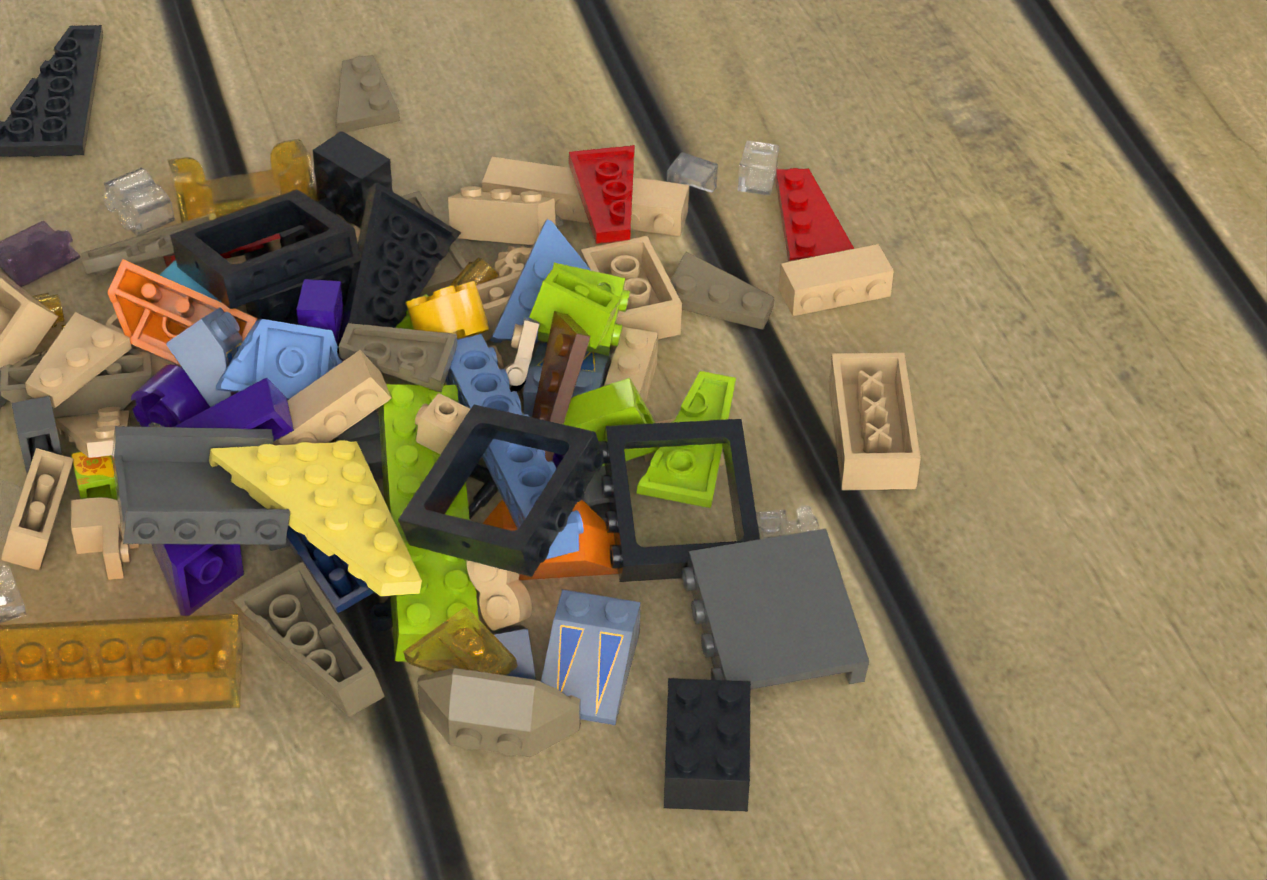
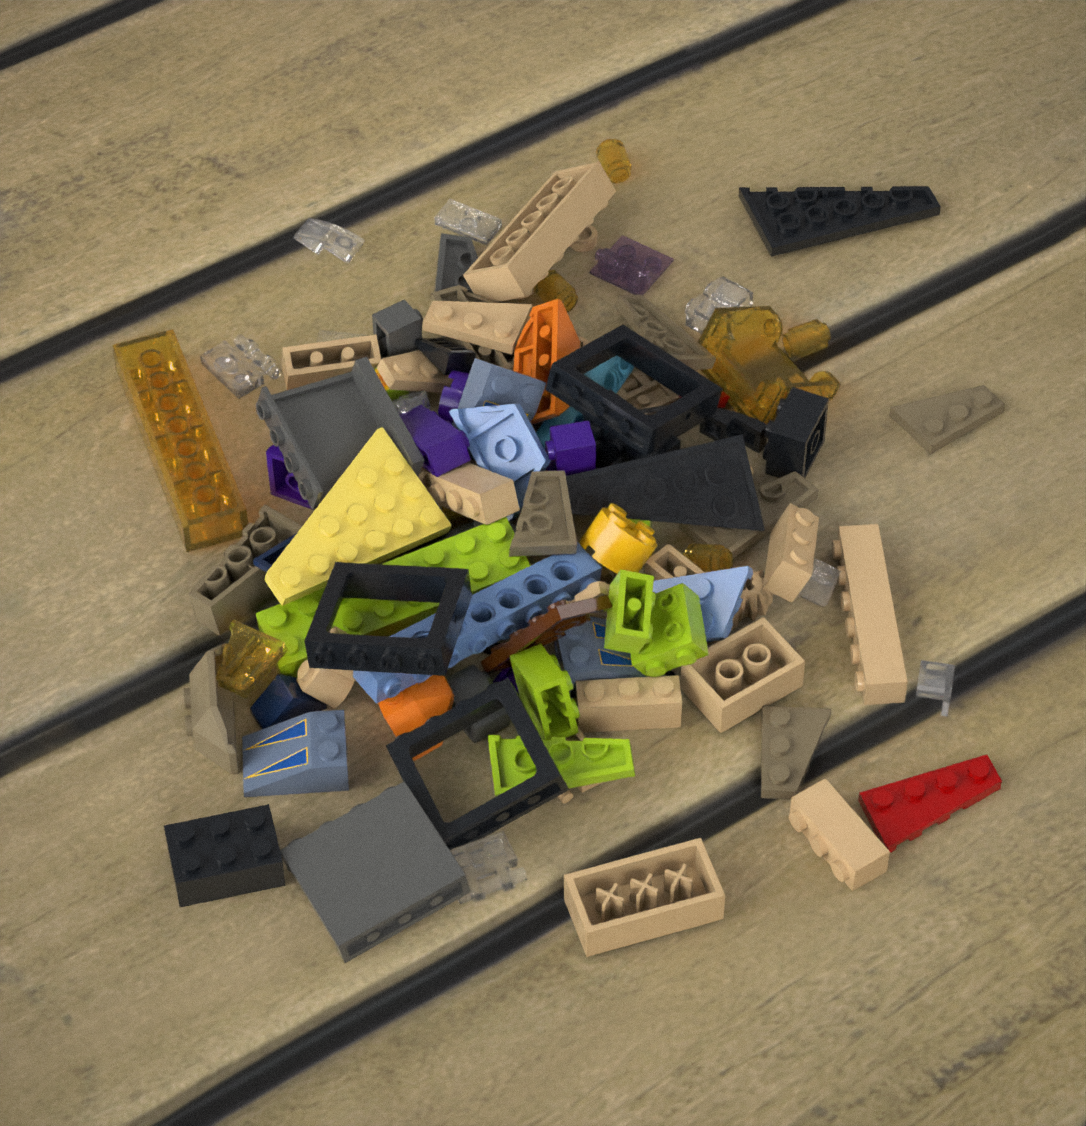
camera: 75 degrees right, 5 degrees up
tan brick [415,393,470,455] -> none
red wing [569,145,635,244] -> none
clear panel [738,140,780,195] -> none
none -> black slope [415,338,476,375]
none -> clear yellow brick [782,319,831,358]

